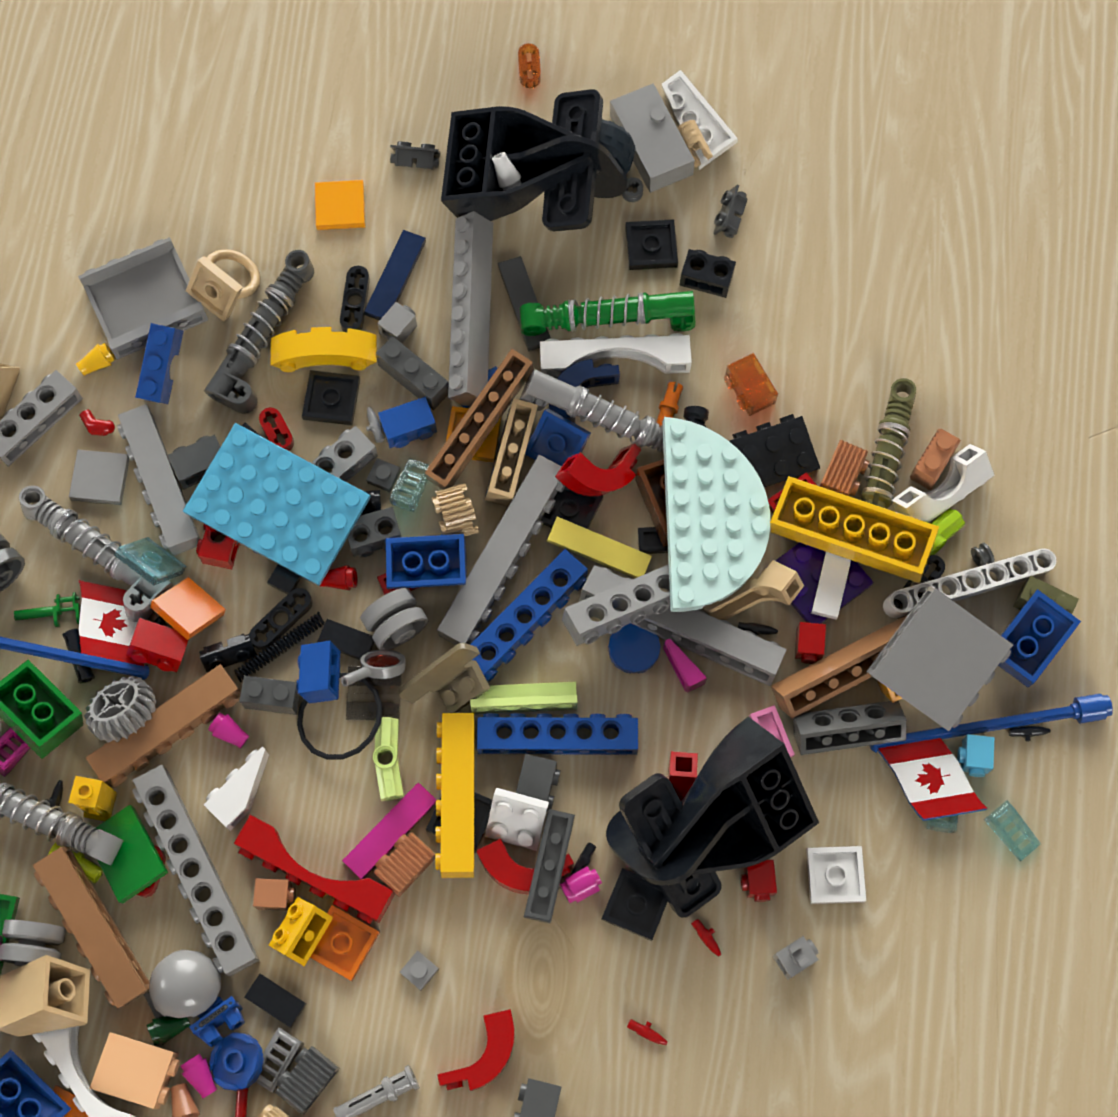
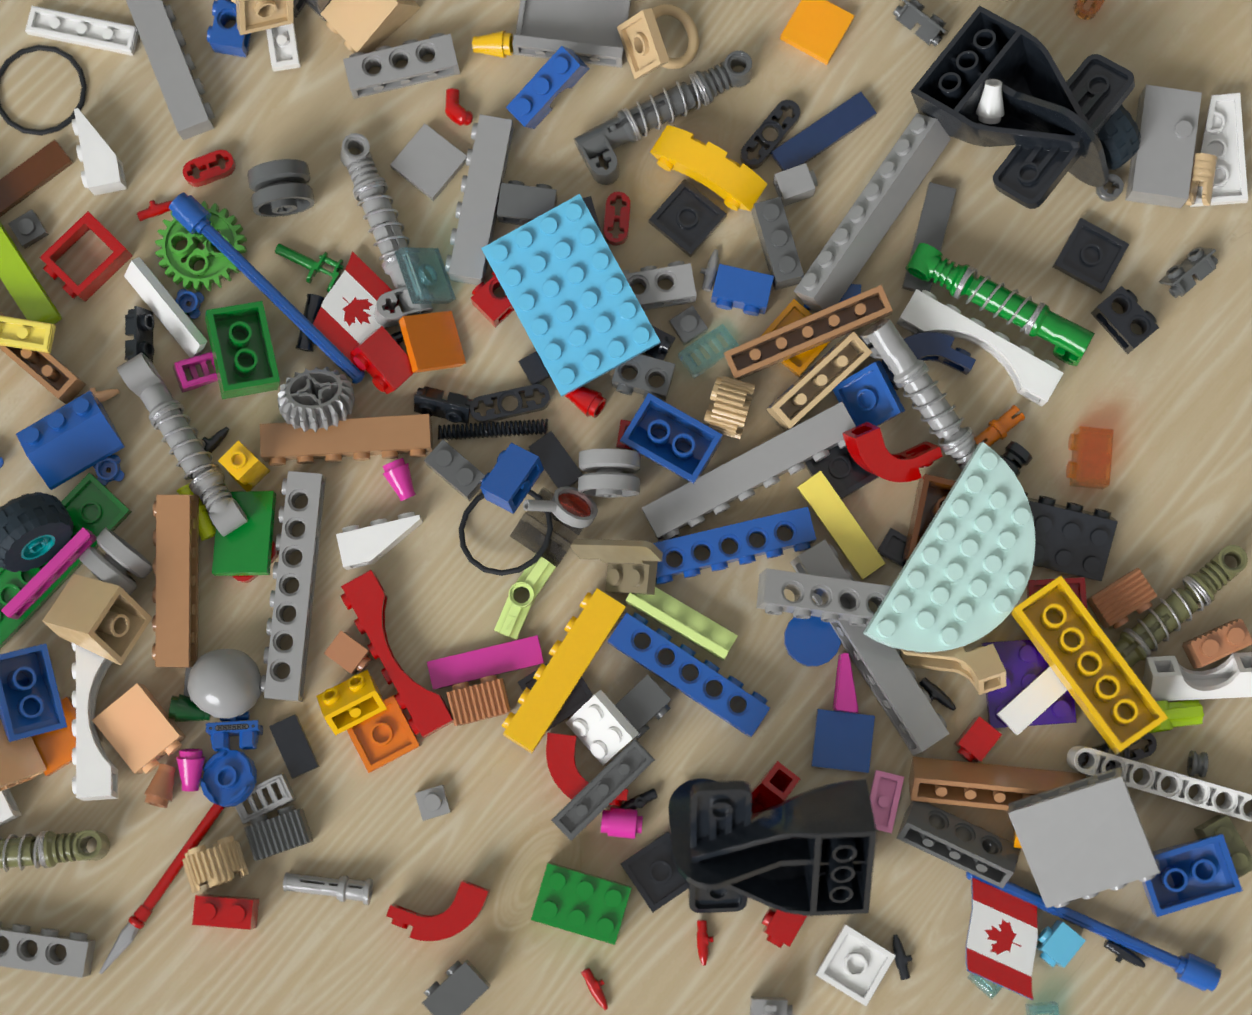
camera: 35 degrees right, 10 degrees up
none -> green brick [531,862,631,945]
none -> blue tile [811,709,875,773]
none -> black helmet [893,934,912,980]

